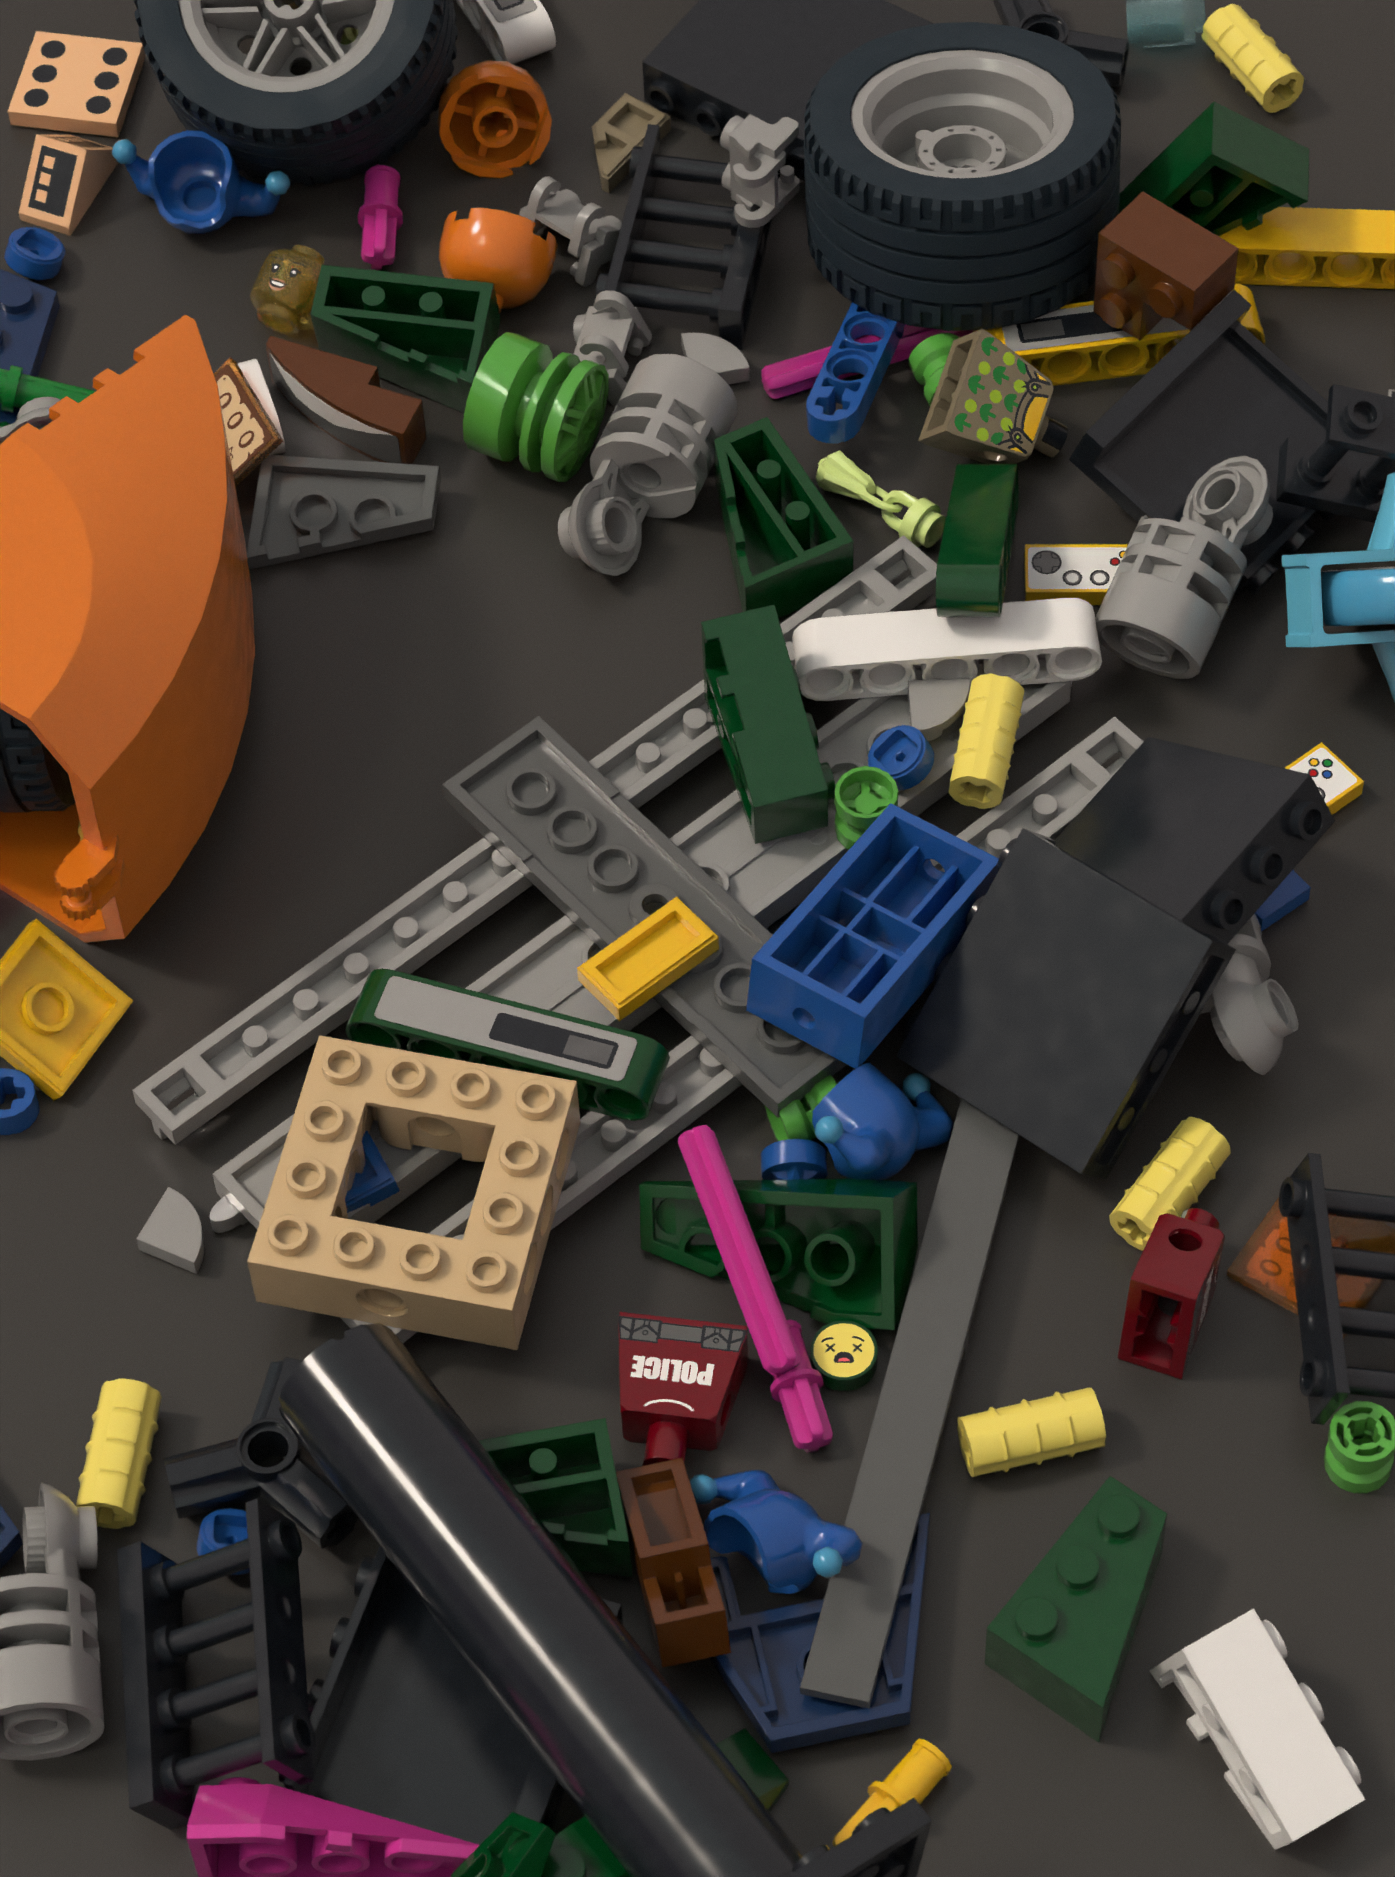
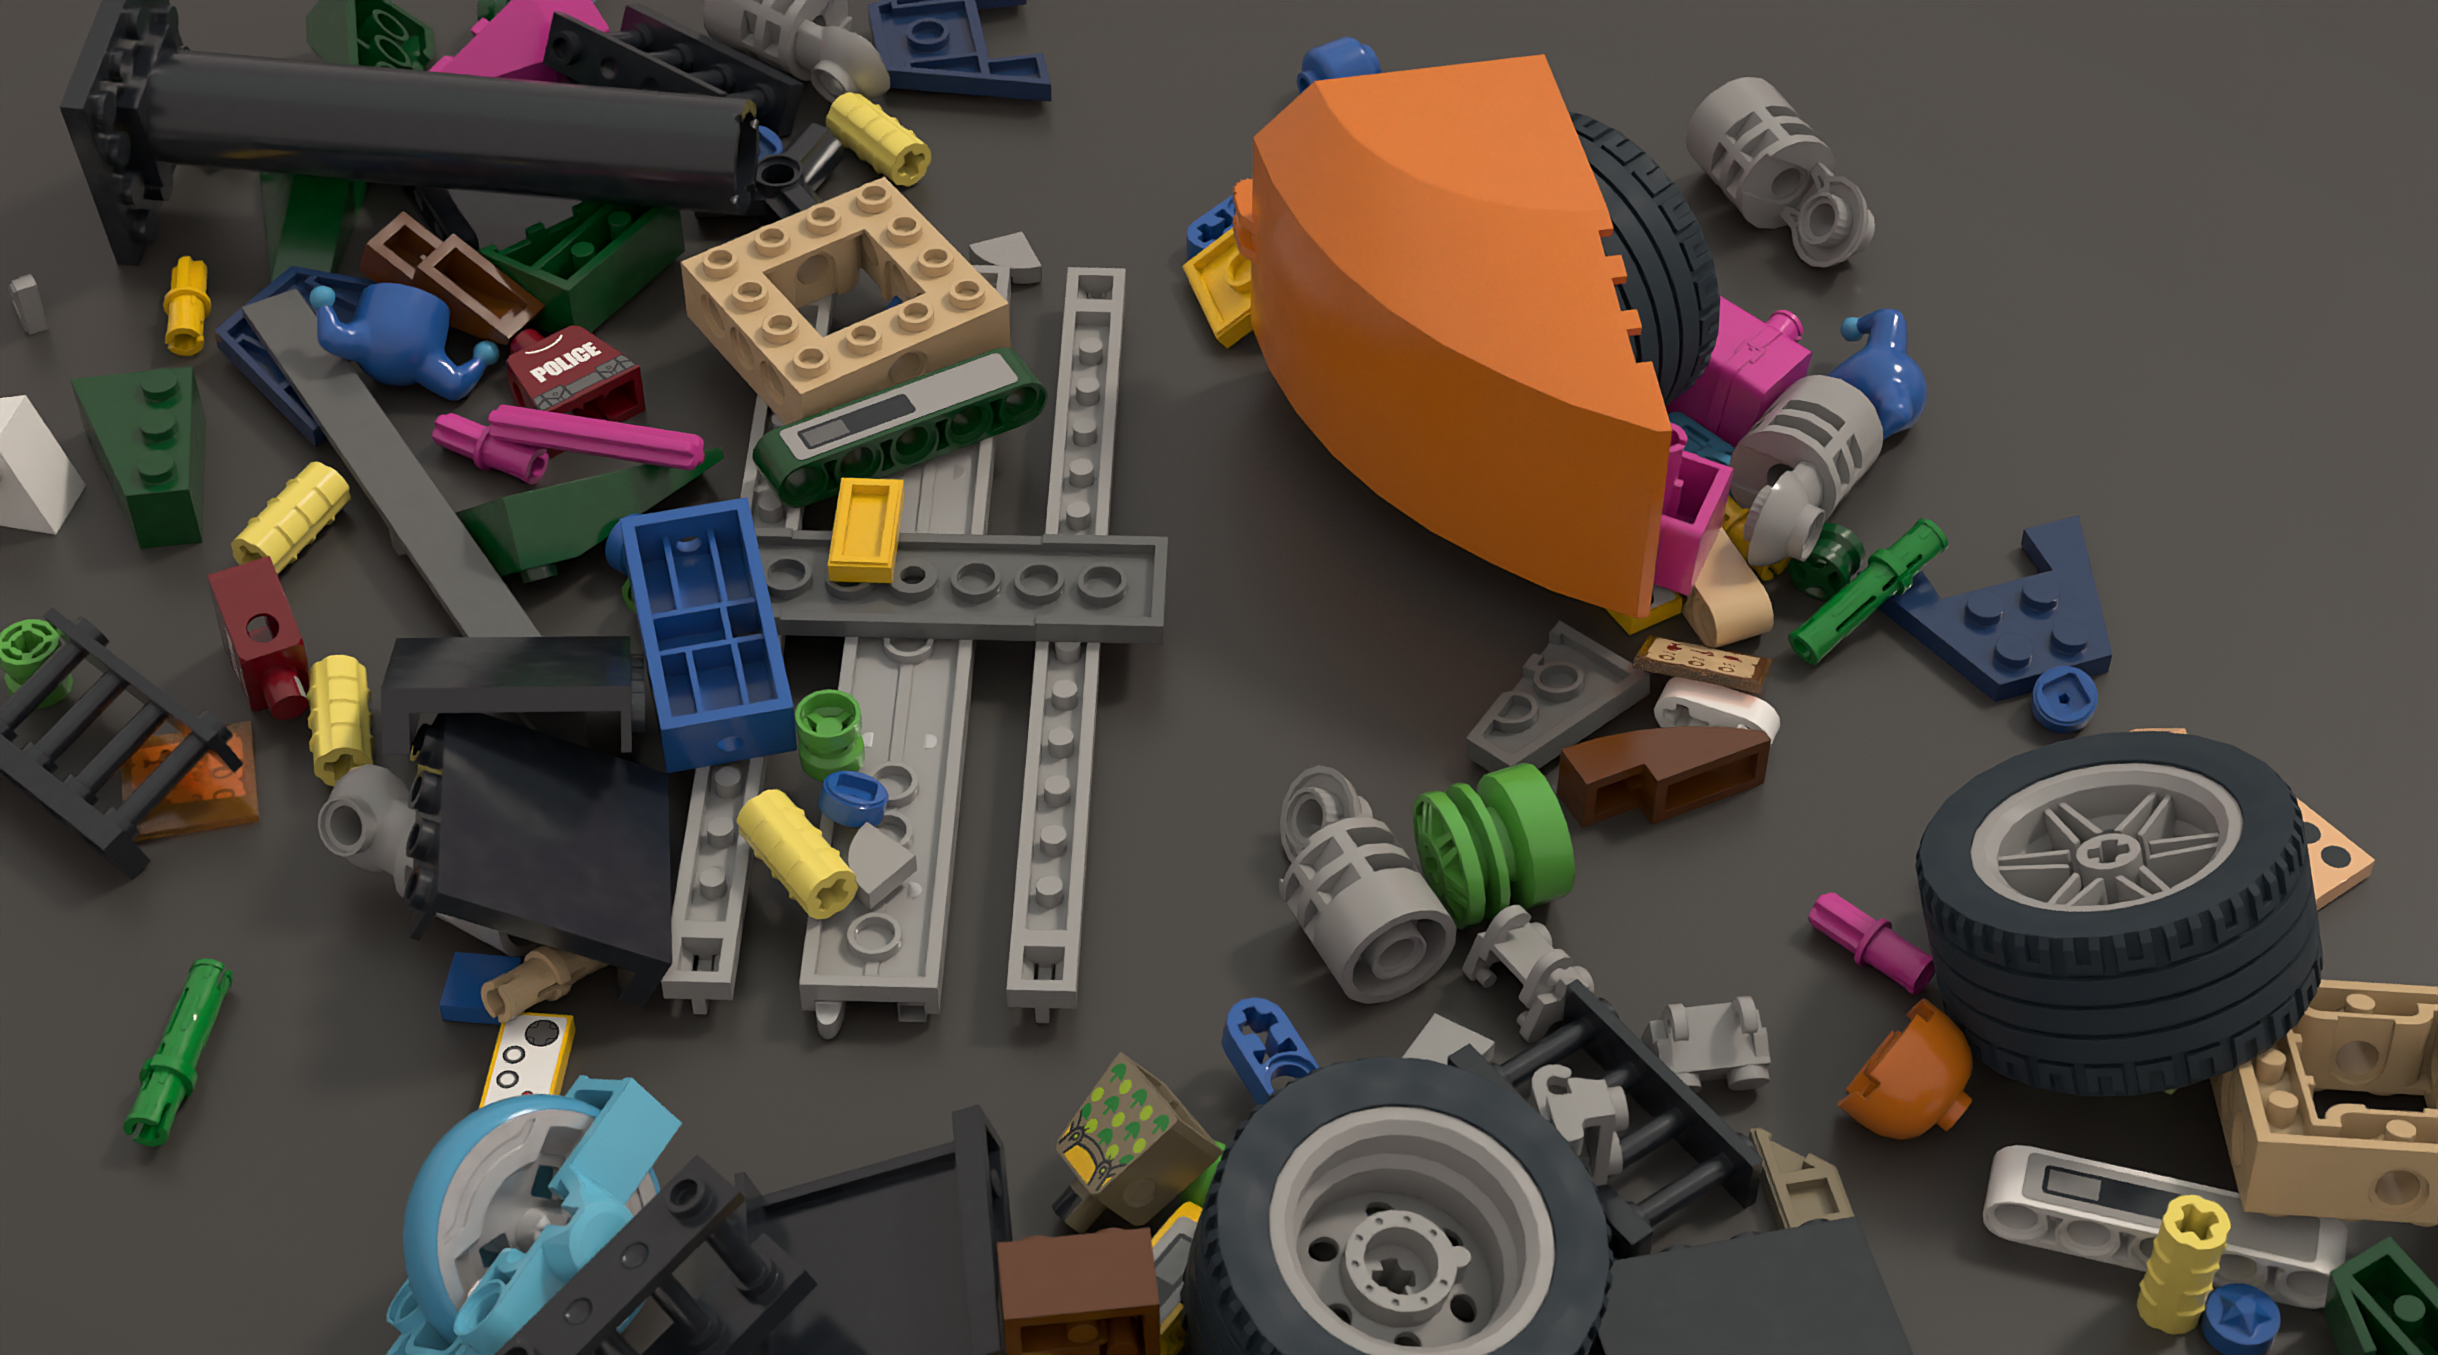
camera: 130 degrees right, 10 degrees down
clear yellow head [250,245,325,336] -> none
dark green wedge [310,265,501,413] -> none
orange cylinder [439,208,558,313] -> none
dark green wedge [701,605,836,844] -> none
dark green wedge [714,417,853,619] -> none
white beam [792,598,1102,701] -> none
tile [810,1320,878,1391] -> none
blue piece [812,1063,953,1180] -> none
yellowish green piece [816,450,946,548] -> none
dark green beam [936,464,1019,617] -> none
tile [1024,544,1128,605] -> none
light grey cylinder [1095,456,1273,679] -> none

